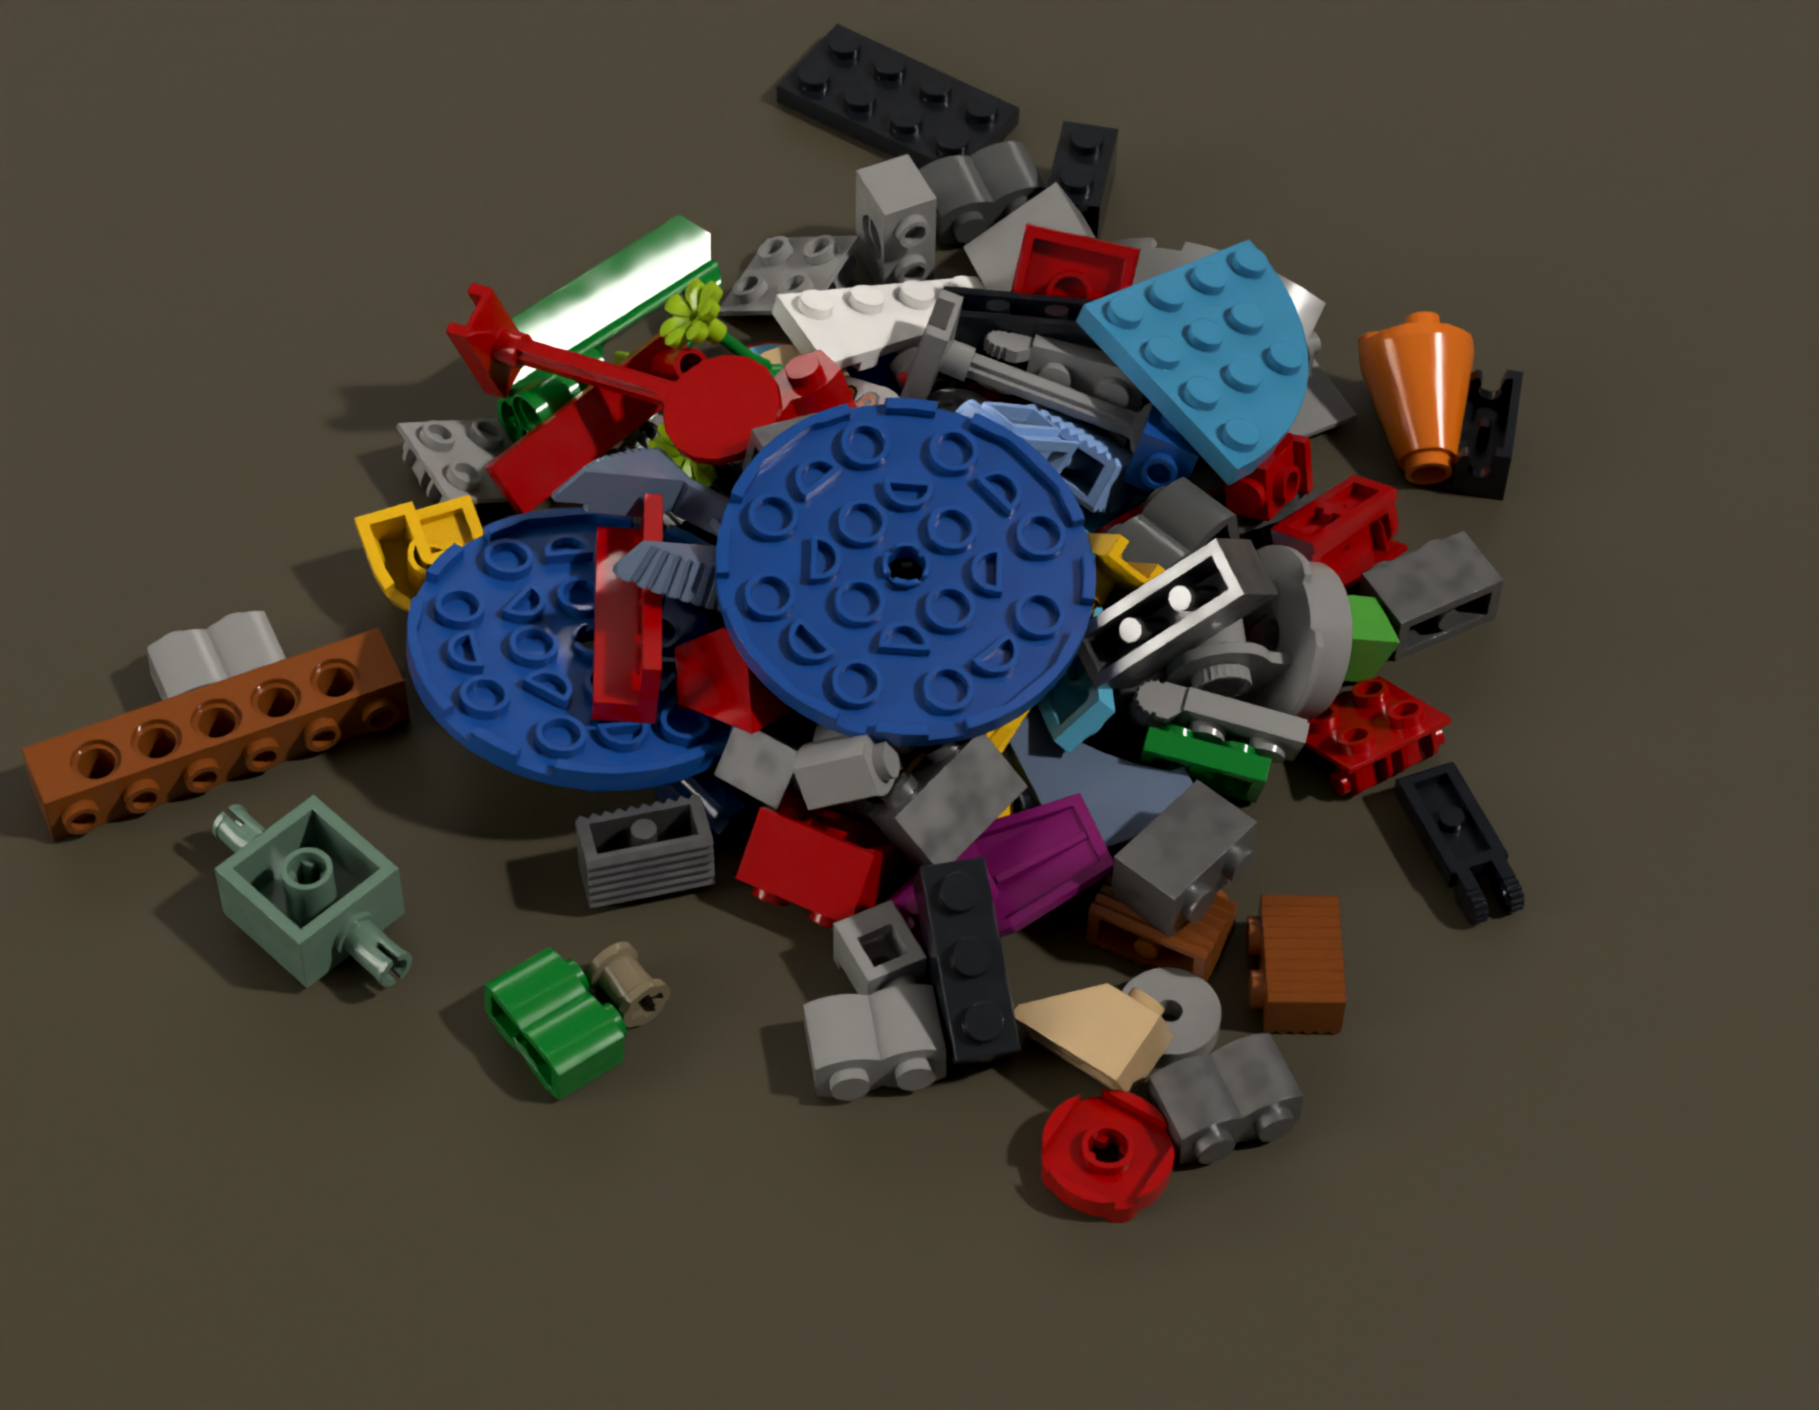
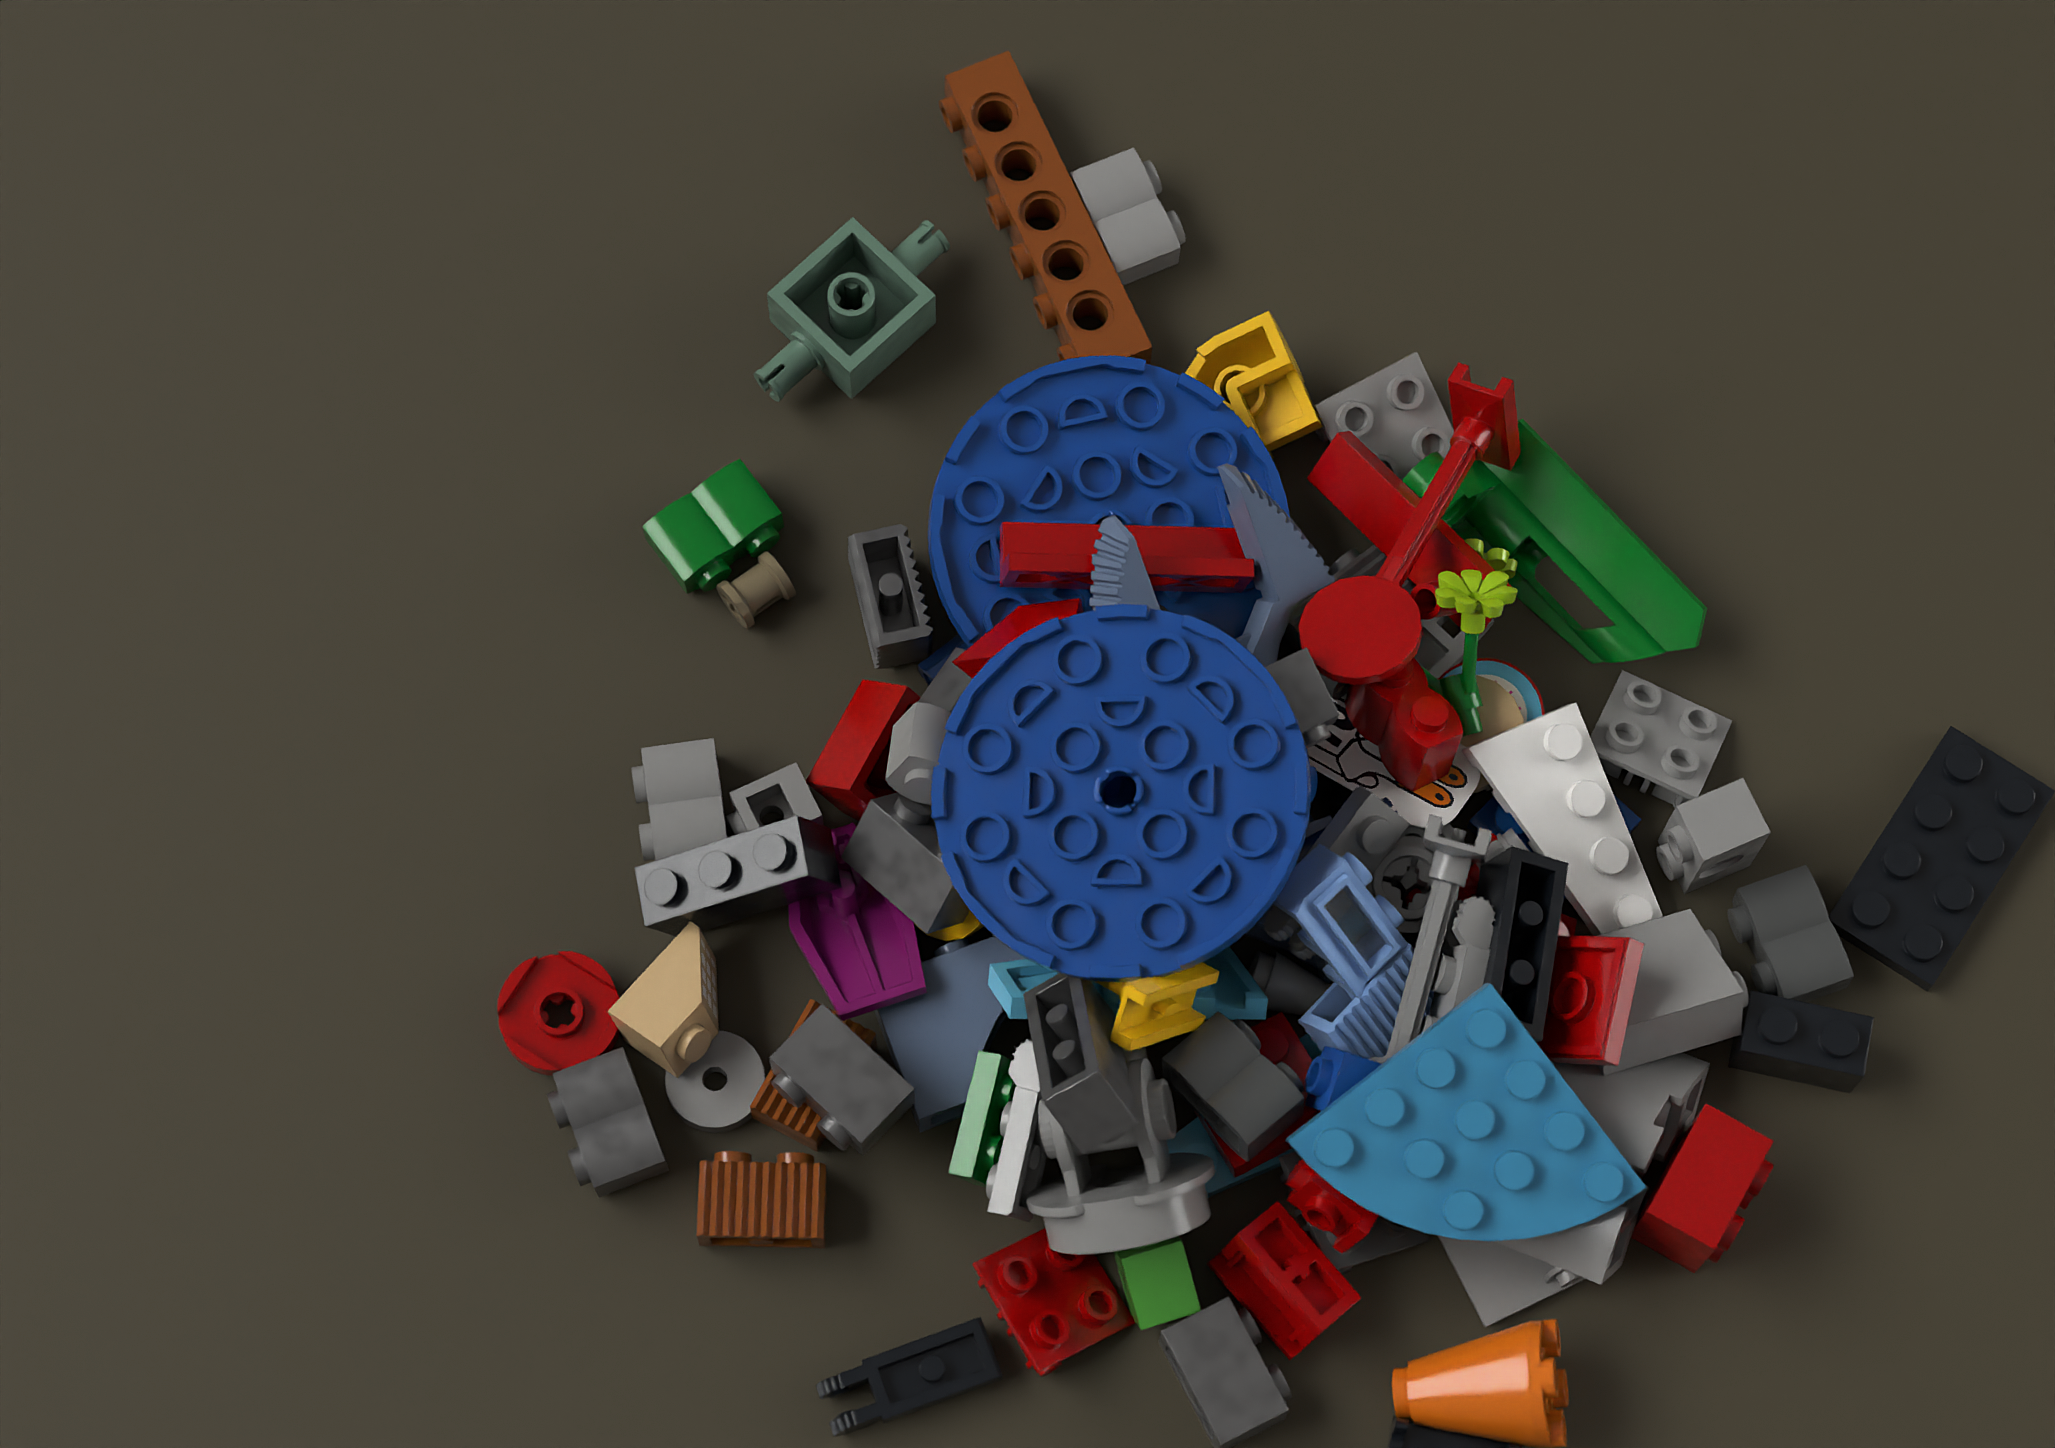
camera: 90 degrees right, 20 degrees up
none -> red brick [1631,1103,1774,1273]

